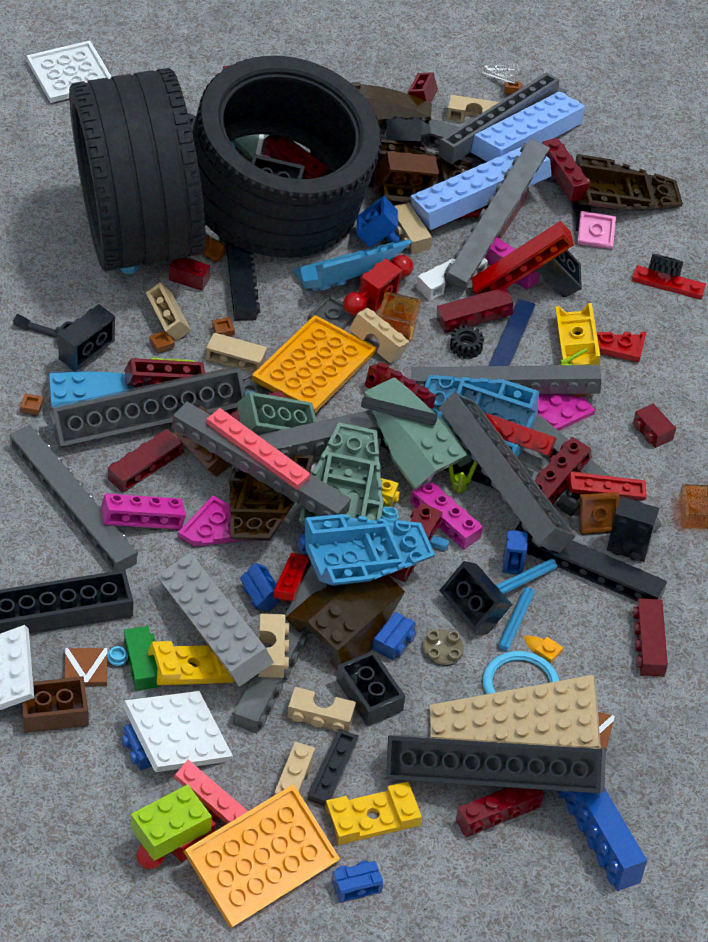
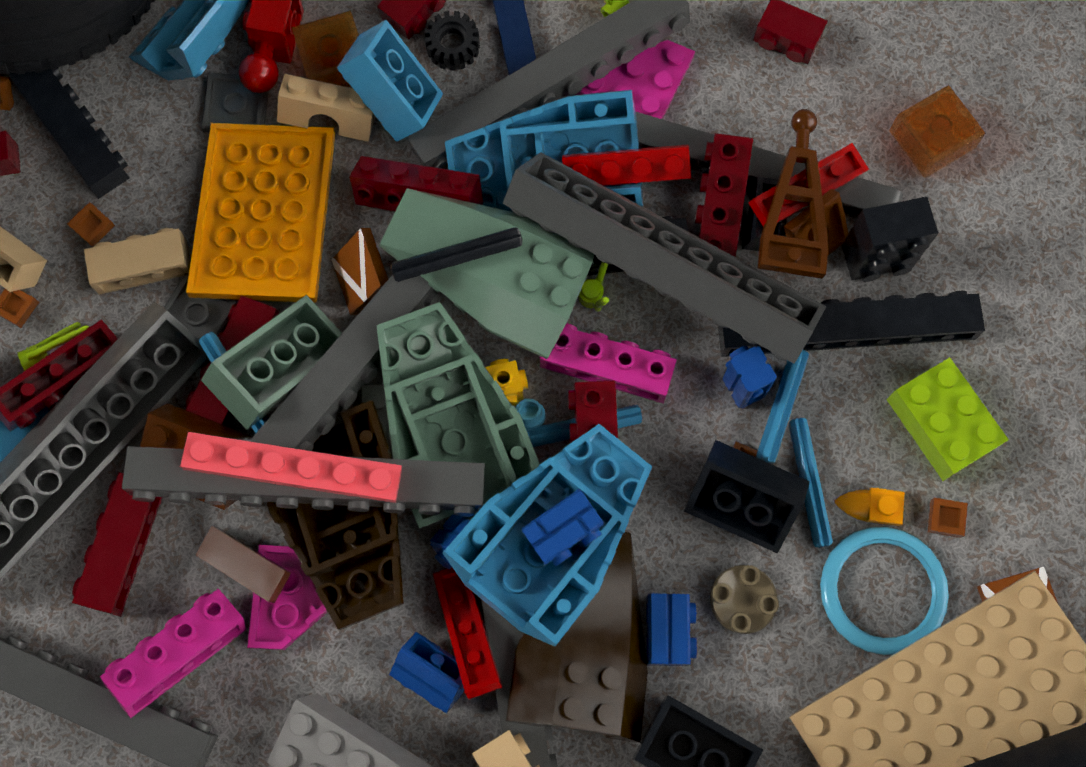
camera: 25 degrees left, 25 degrees up
dark red brick [632,598,668,677] -> none
none -> reddish brown tile [195,526,291,603]
none -> dark orange tile [331,228,389,315]
none -> dark azure brick [337,20,443,142]
none -> blue brick [521,488,604,567]
none -> reddish brown plate [758,109,828,279]
none -> lime brick [886,357,1009,481]
none -> dark orange plate [927,497,968,538]

